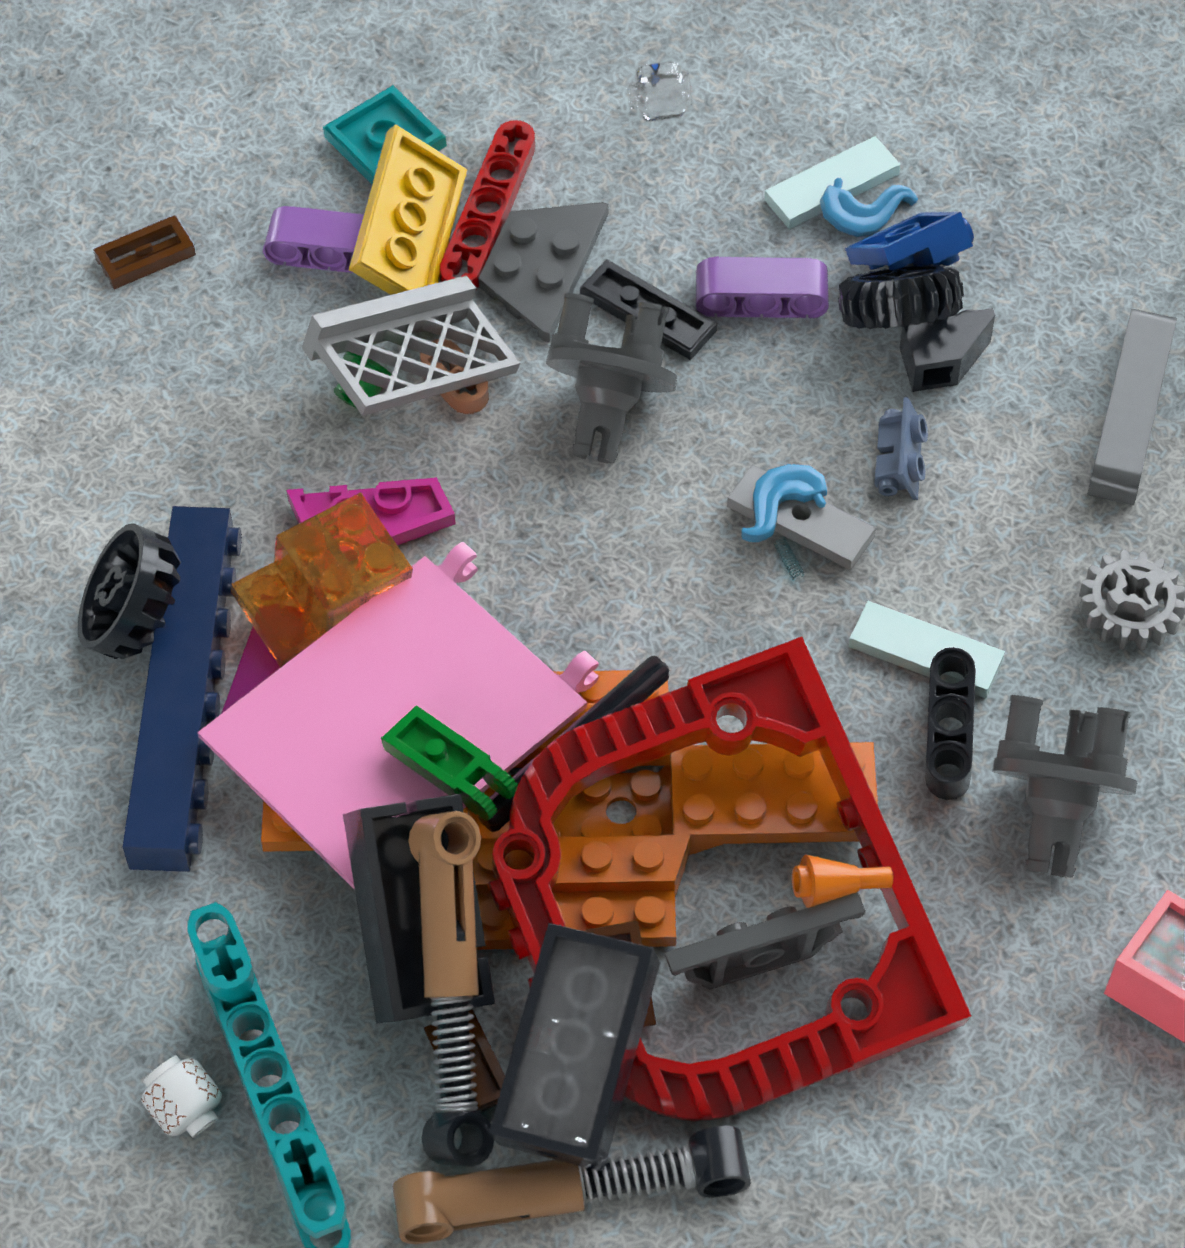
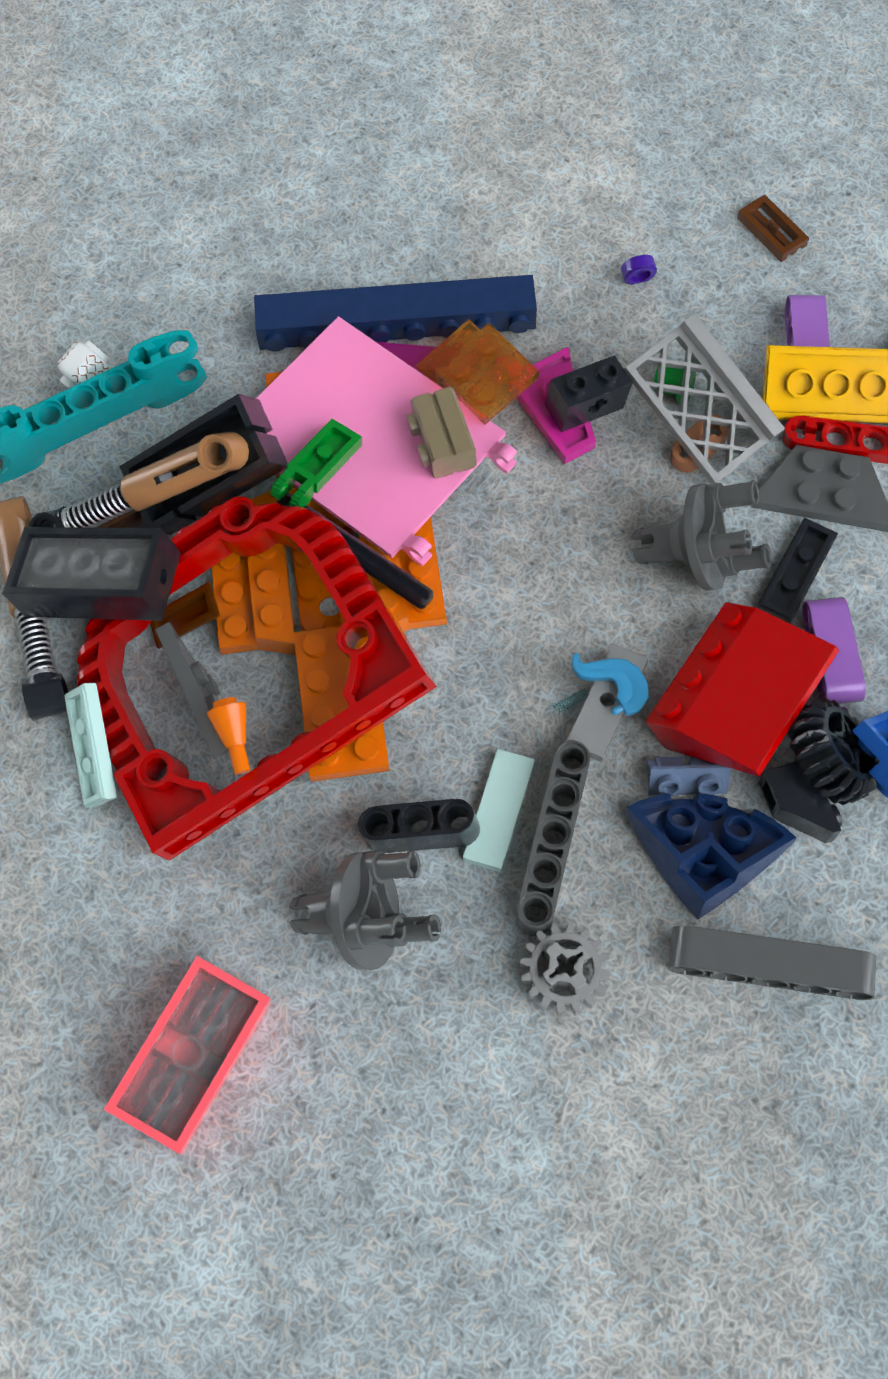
camera: 85 degrees right, 10 degrees up
black gear [78,523,181,659] -> none
none -> light aqua tile [65,683,117,808]
none -> dark tan brick [406,387,477,479]
none -> dark grey beam [516,740,590,936]
none -> black brick [544,355,633,432]
none -> dark purple tile [621,254,657,285]
none -> dark blue brick [625,793,797,920]
none -> red slope [645,602,839,776]

